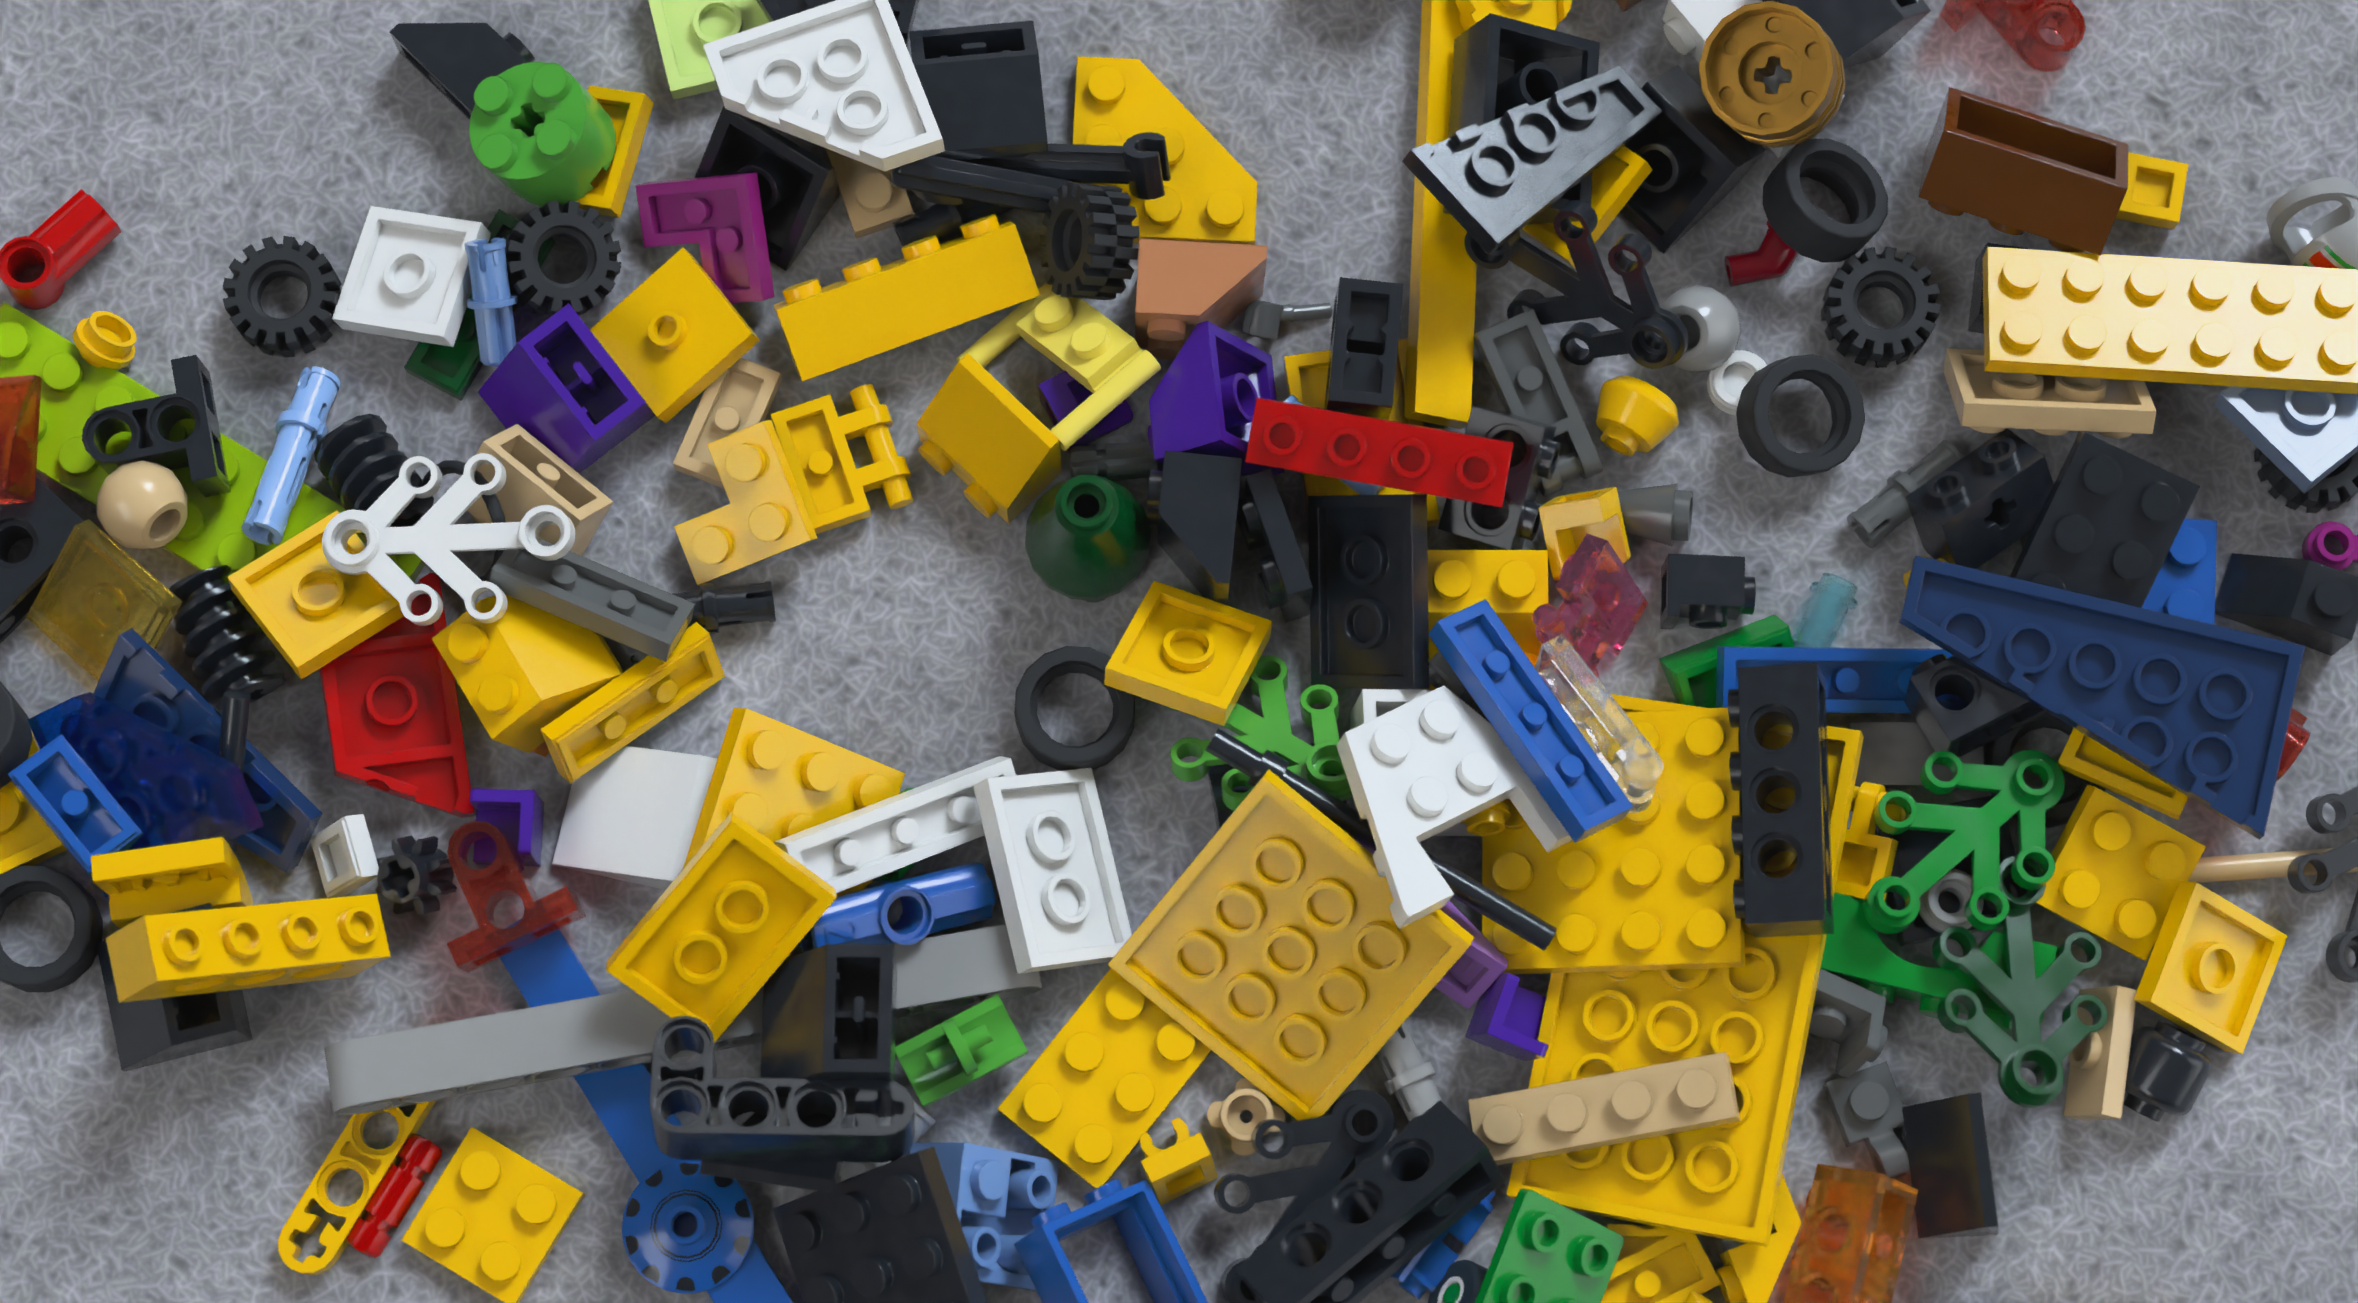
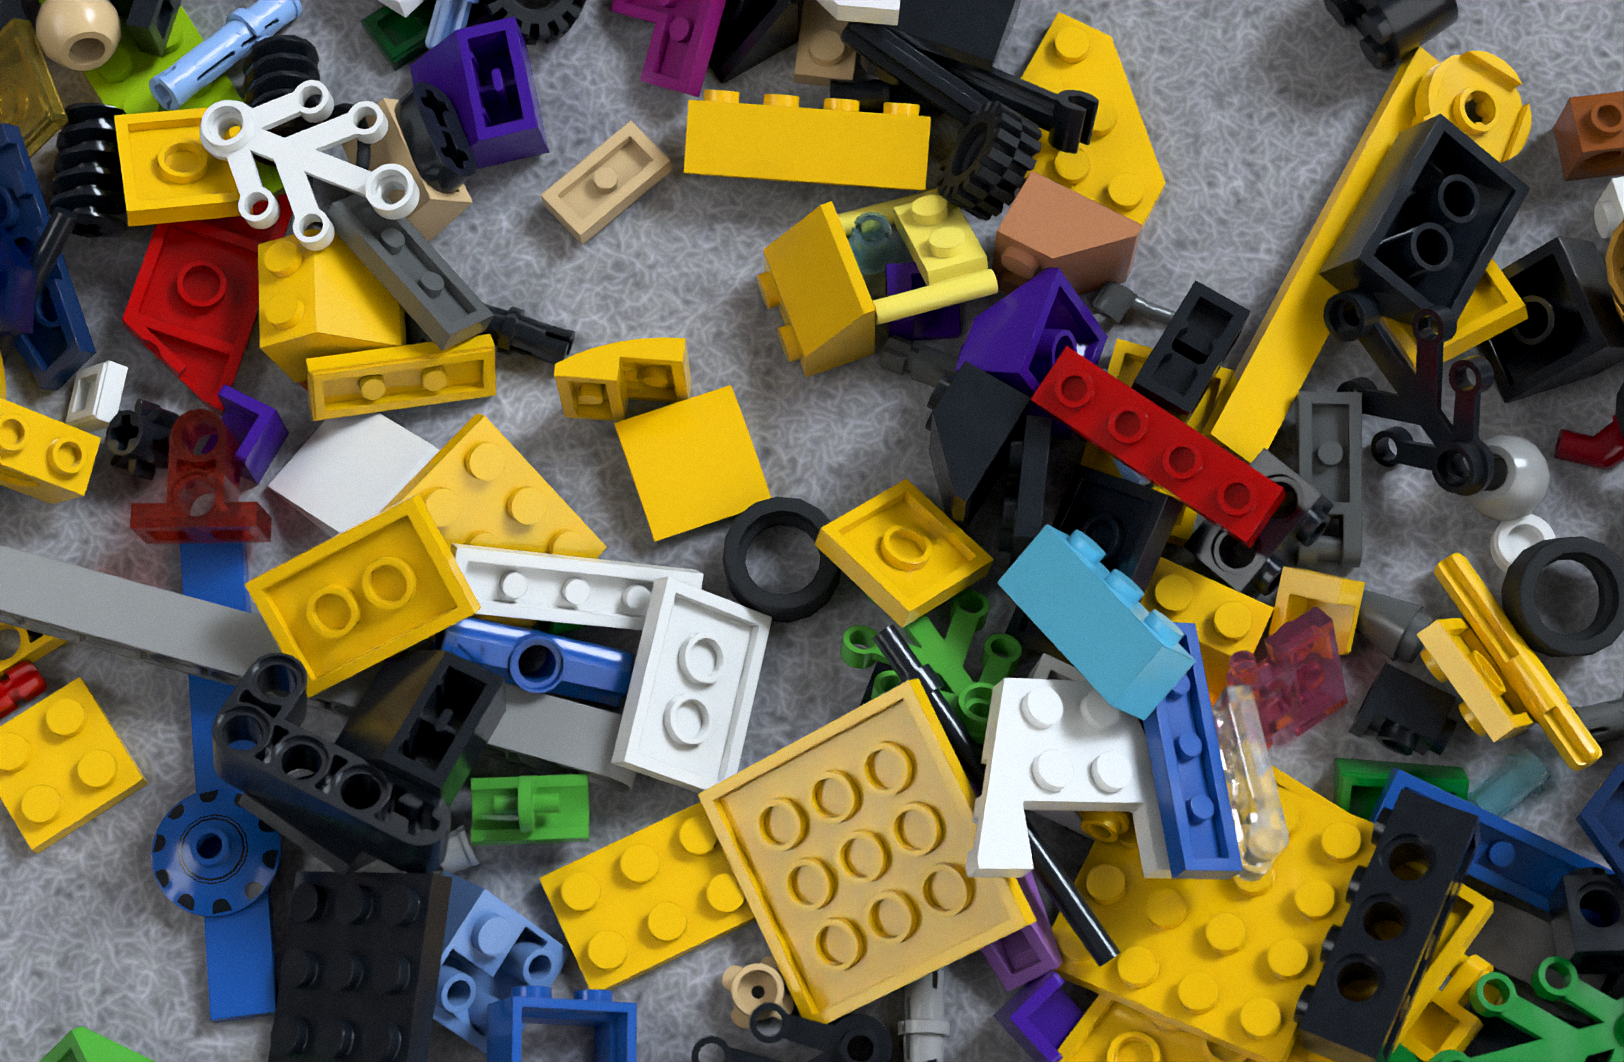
camera: 30 degrees right, 5 degrees down
yellow plate [590,247,760,423] -> none
yellow plate [674,420,817,586] -> none
yellow plate [770,384,914,535] -> none
dark green cone [1025,475,1151,603] -> none
yellow tile [1140,1117,1218,1206] -> none
wing [1402,66,1662,255] -> none
yellow cone [1596,375,1679,456] -> none
none -> black beam [394,82,477,194]
none -> yellow slope [554,337,691,421]
none -> yellow slope [614,385,771,542]
none -> clear light blue pin [848,212,894,275]
none -> medium azure brick [997,524,1196,721]
none -> yellow plate [1416,617,1537,742]
none -> yellow axle [1434,552,1602,772]

